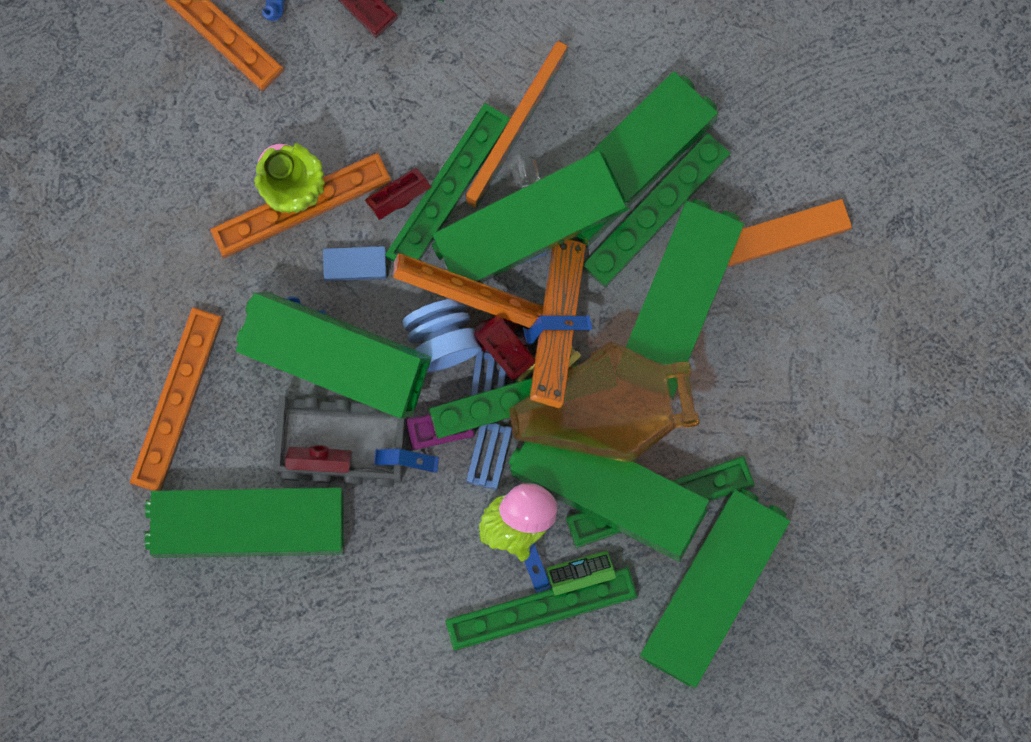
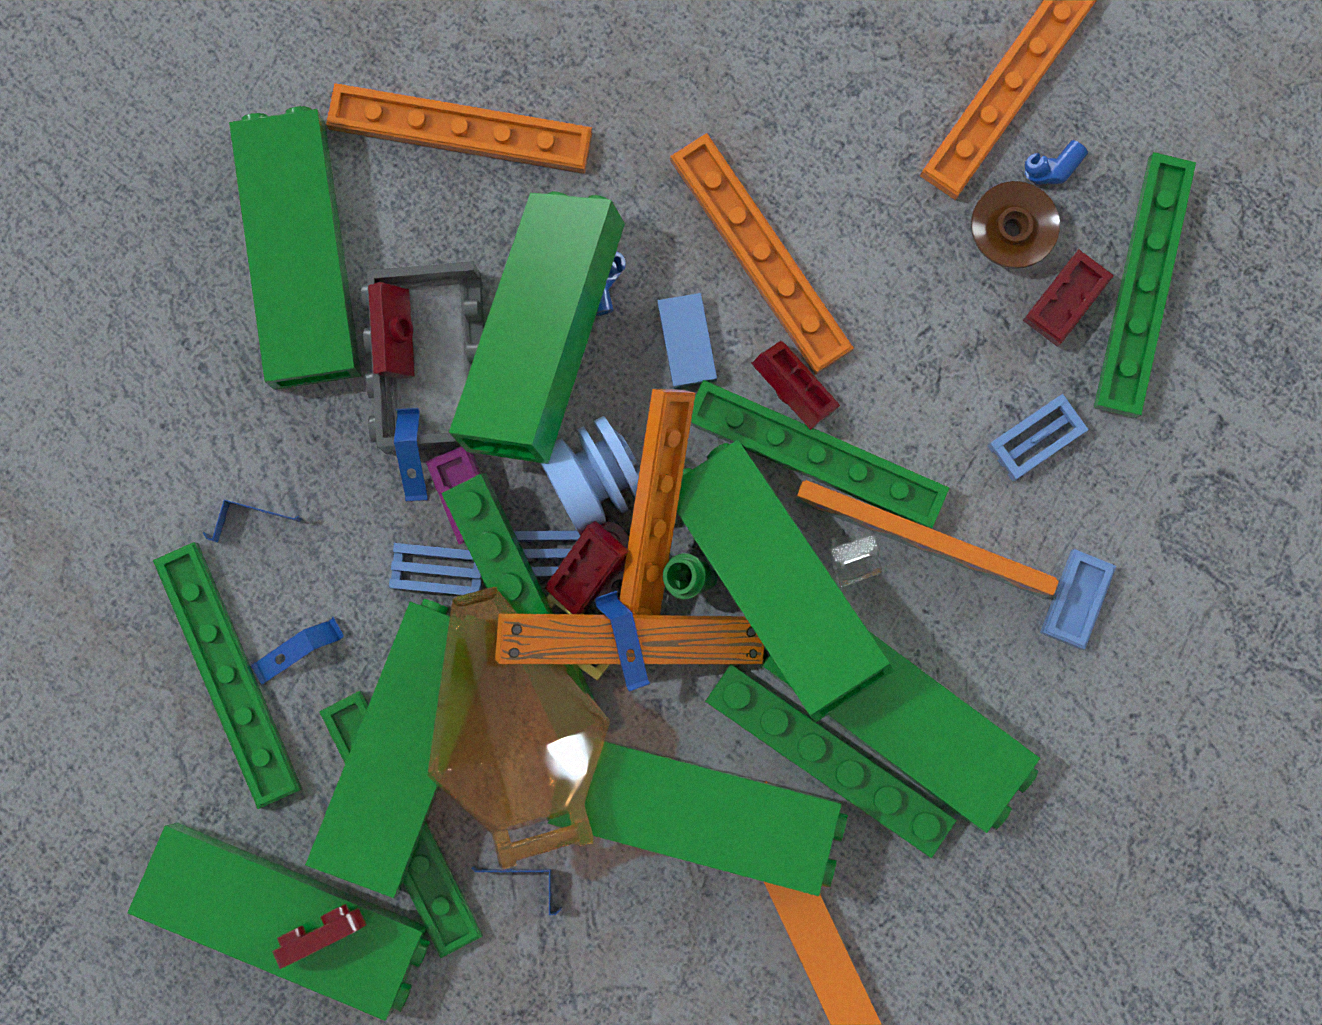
camera: 75 degrees right, 5 degrees up
lime hair [254,142,325,213] -> none
hair [479,483,558,562] -> none
tile [546,551,616,595] -> none
none -> blue piece [203,499,303,543]
none -> dark red plate [272,904,367,969]
none -> blue piece [472,865,562,915]
none -> green cone [663,553,718,599]
none -> reddish brown dish [971,181,1060,269]
none -> medium blue tile [987,394,1088,482]
none -> medium blue tile [1040,549,1116,650]

